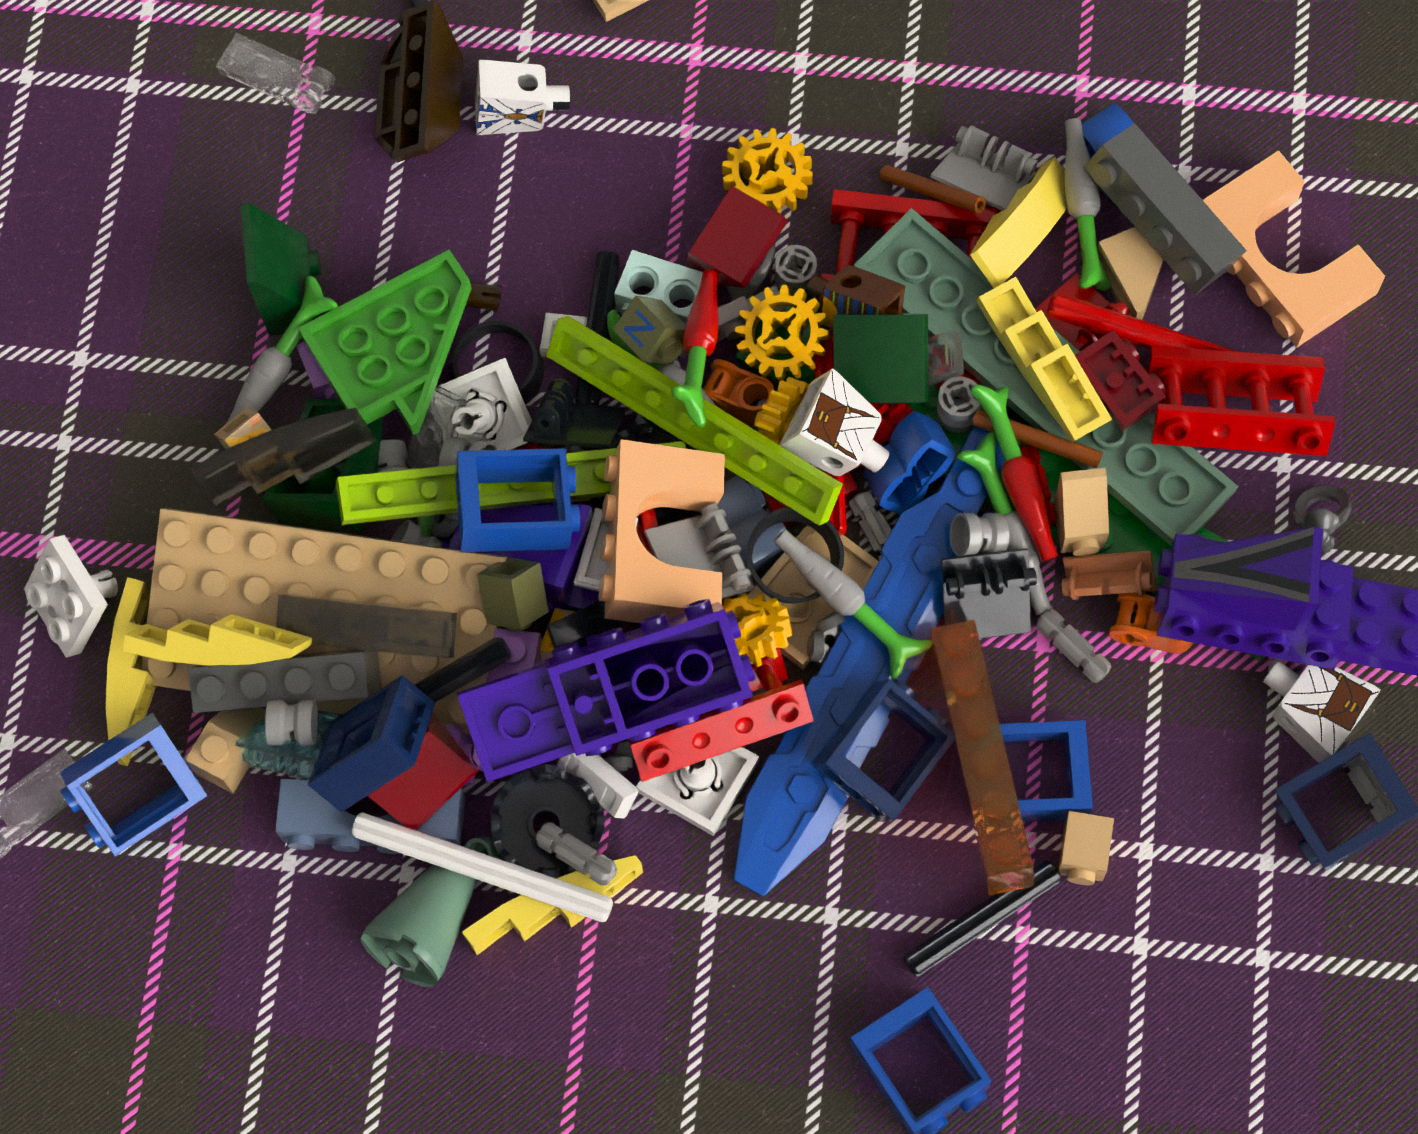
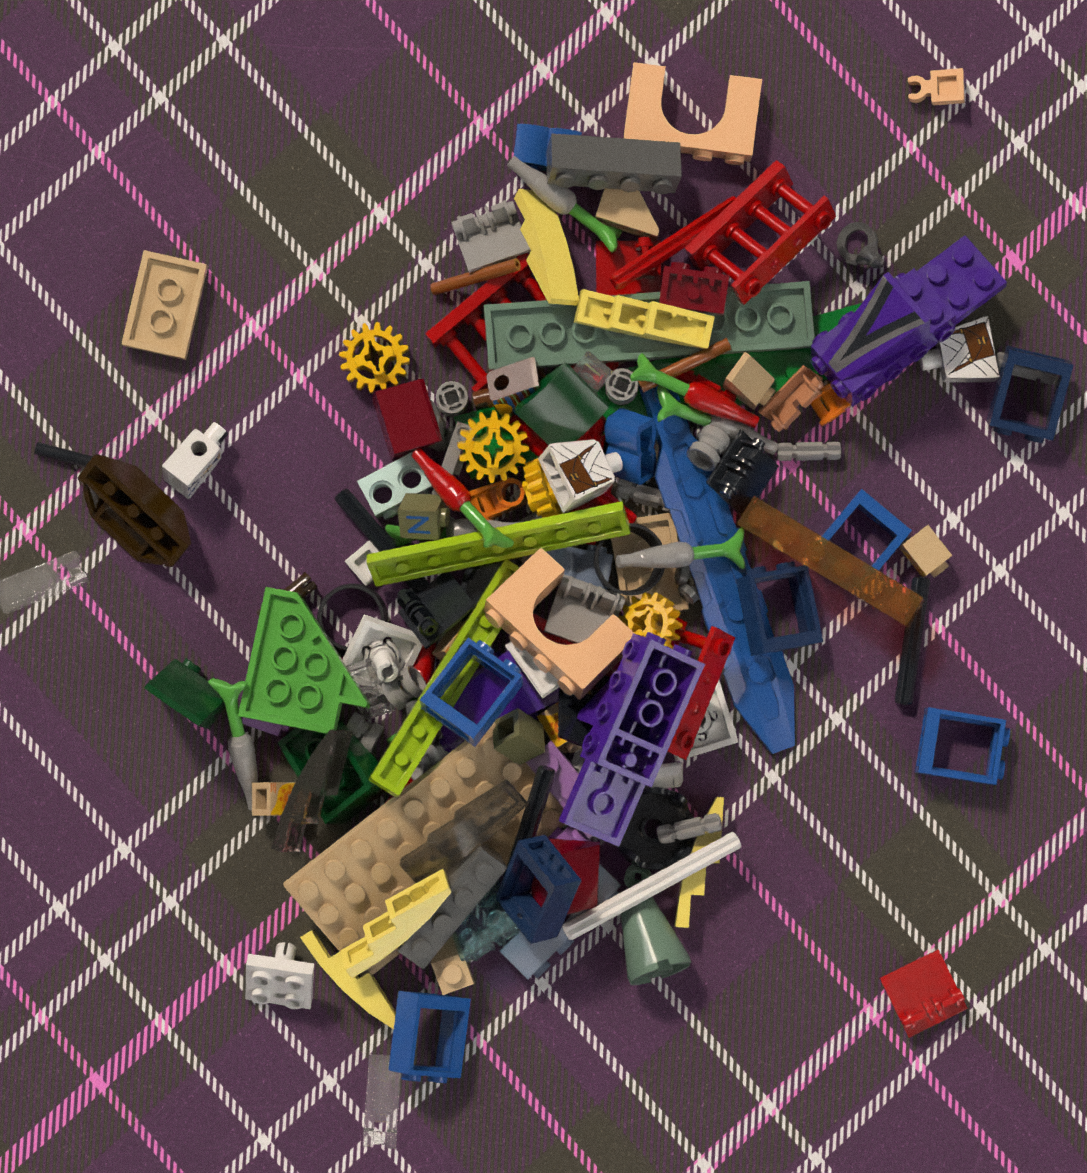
camera: 50 degrees left, 15 degrees up
light grey wheel [265,700,318,746] -> none

